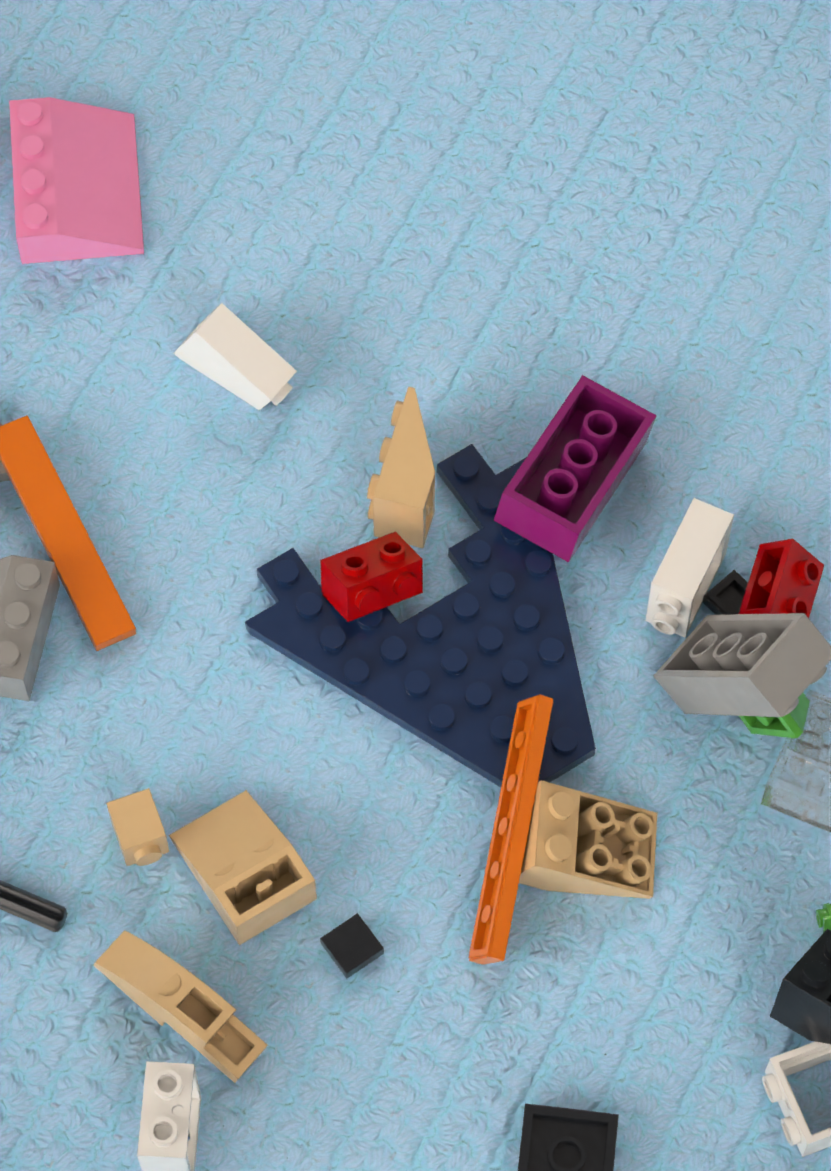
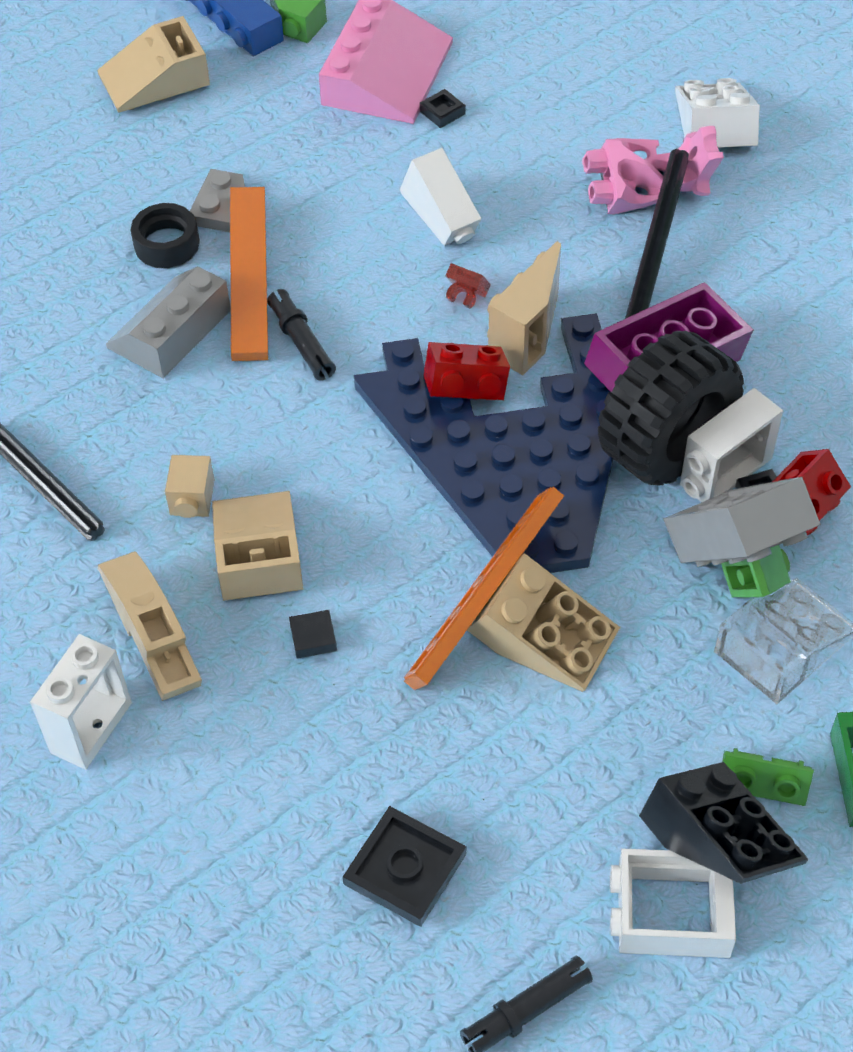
camera: 25 degrees right, 10 degrees down
none -> black pin [267,289,336,381]
none -> black tile [420,89,466,128]
none -> clear red tile [445,263,491,309]
none -> bright pink hips [582,126,724,215]
none -> black tyre [598,331,744,485]
none -> black axle [625,148,689,319]
none -> white slope [675,78,760,147]

